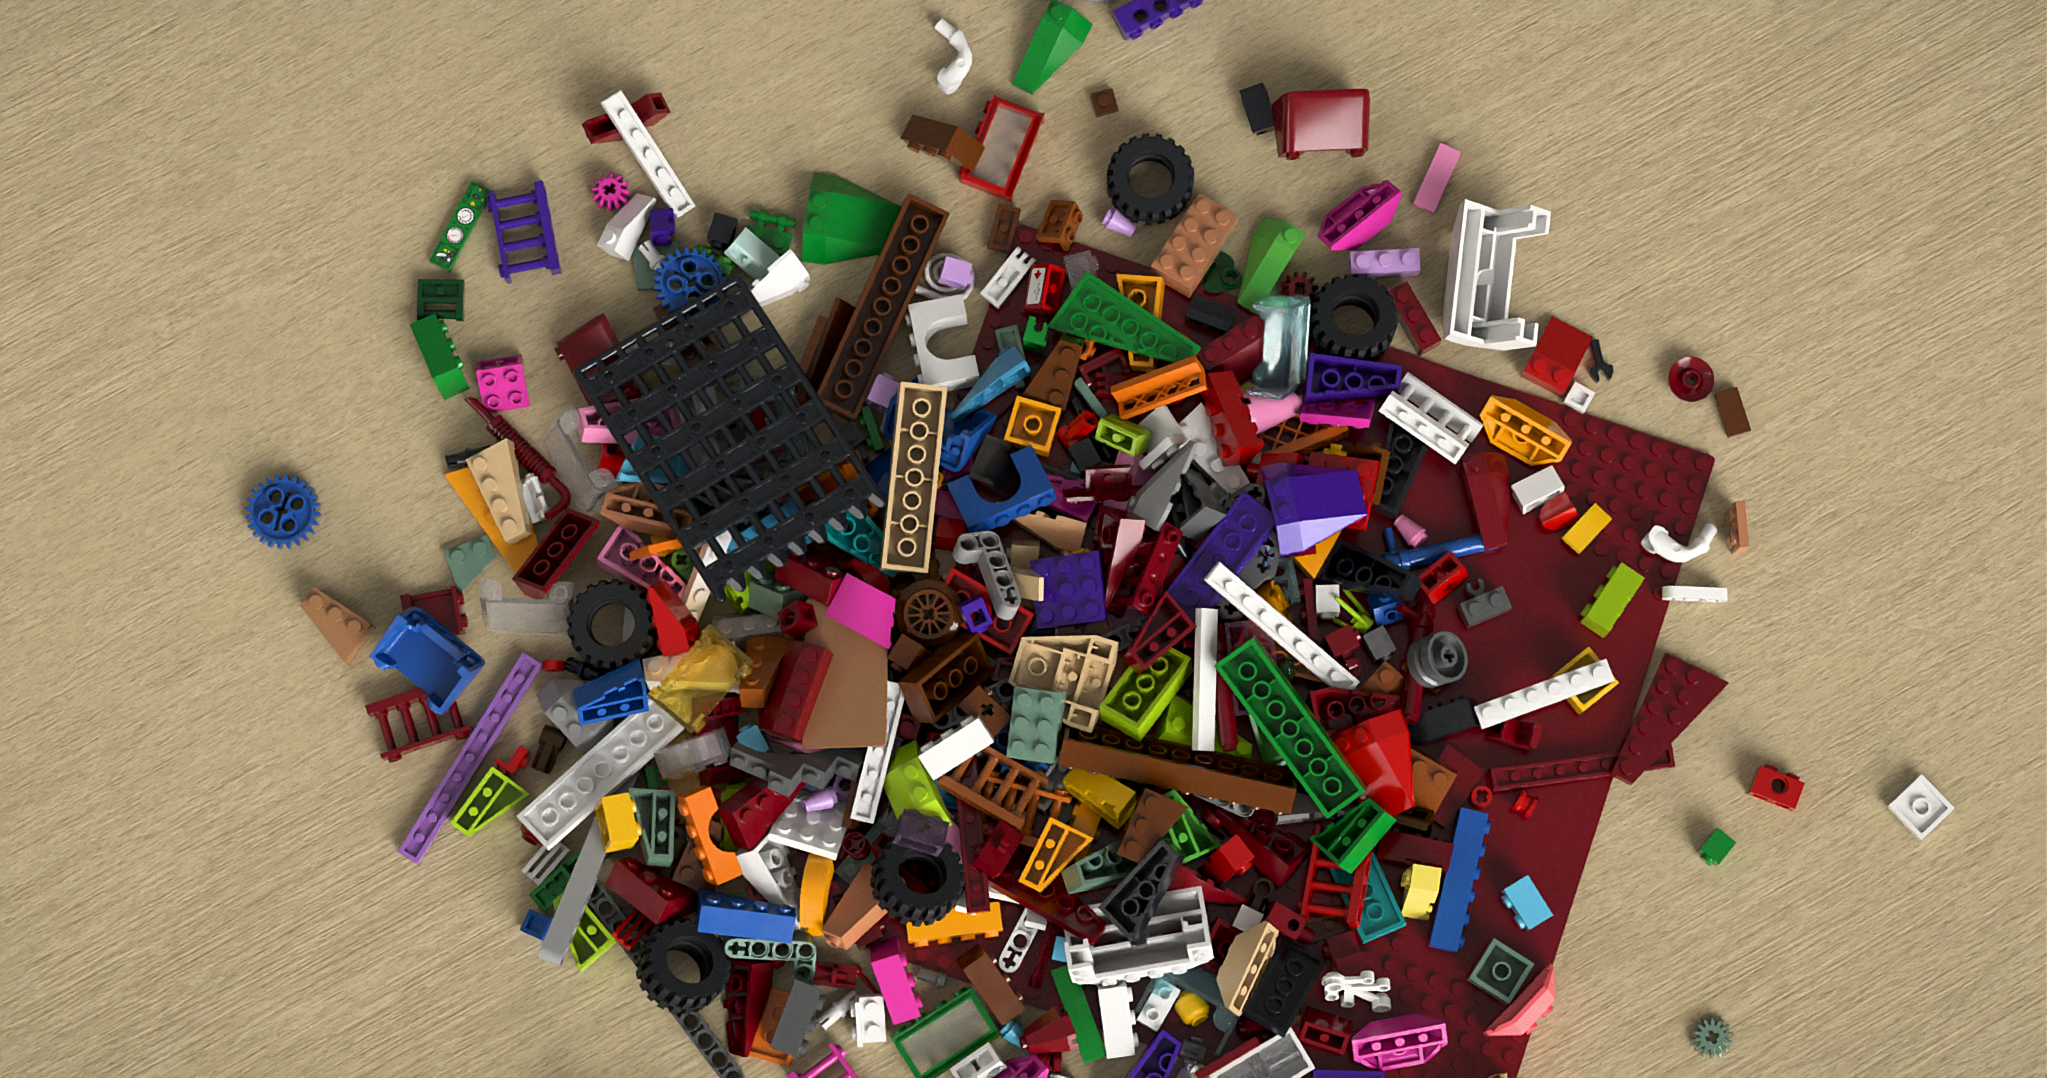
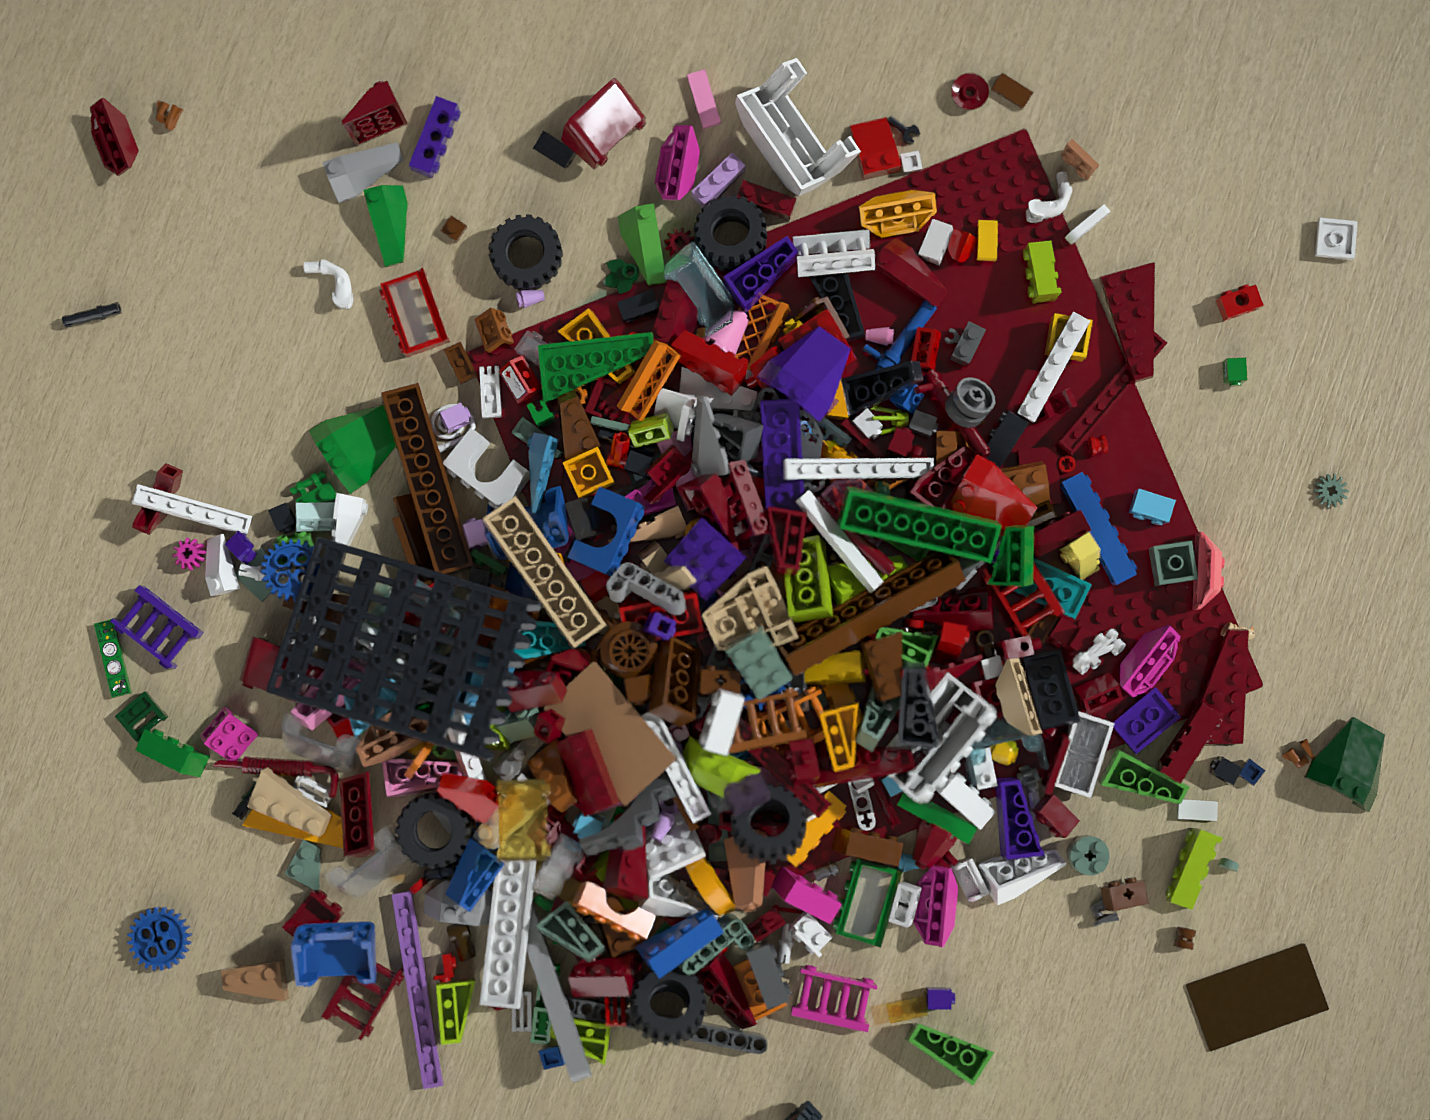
camera: 40 degrees left, 5 degrees up
yellow brick [595,792,641,853] -> none
dark pink slope [825,573,896,649] -> none
reddish brown wedge [900,114,985,171] -> none
nougat brick [1150,193,1238,298] -> none
dark pink wing [1300,399,1375,429] -> none

